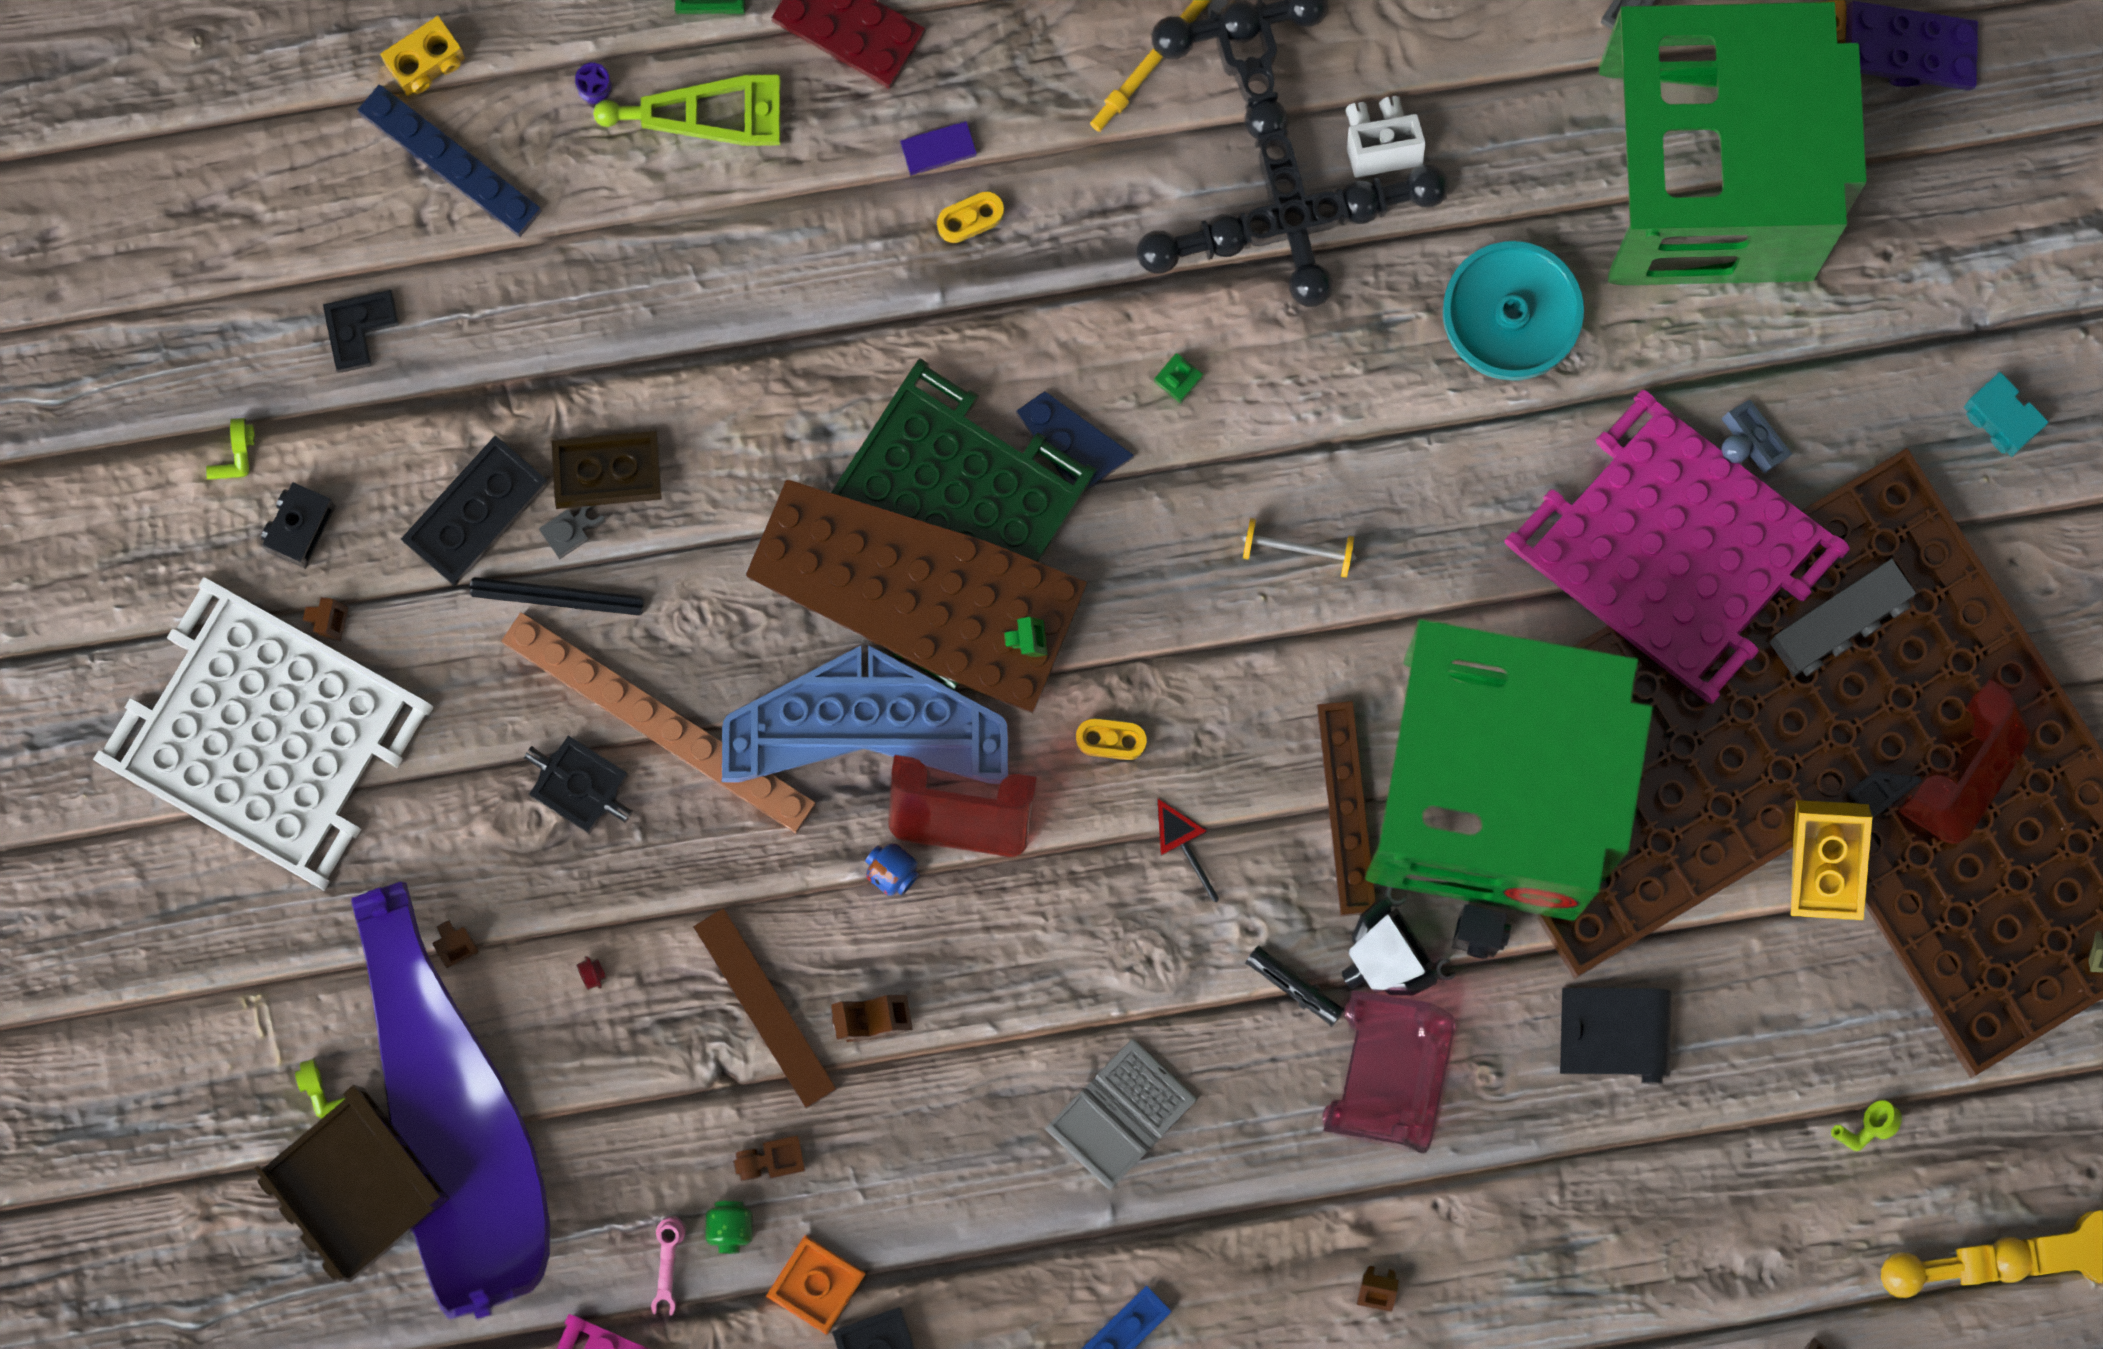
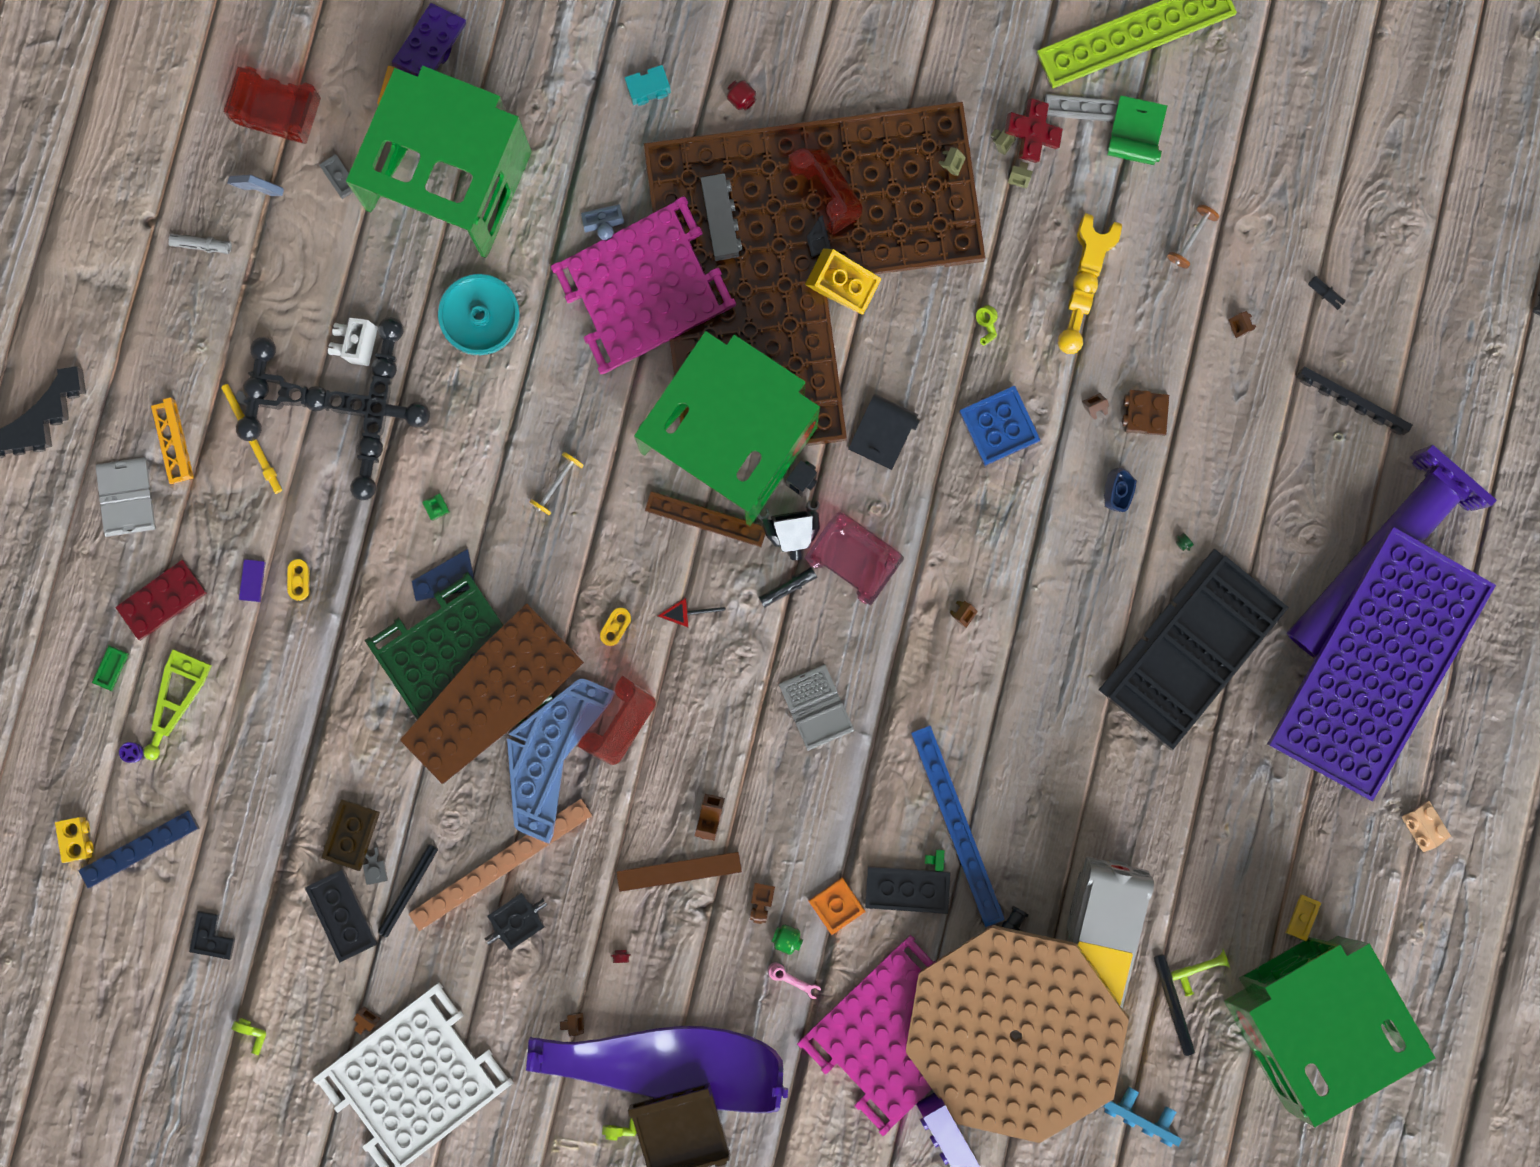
camera: 65 degrees left, 5 degrees up
black brick [261,482,336,569] -> none
blue head [865,843,919,896] -> none
green tile [1004,617,1048,657] -> none
none -> dark red head [727,80,756,111]
none -> blue plate [959,386,1040,466]

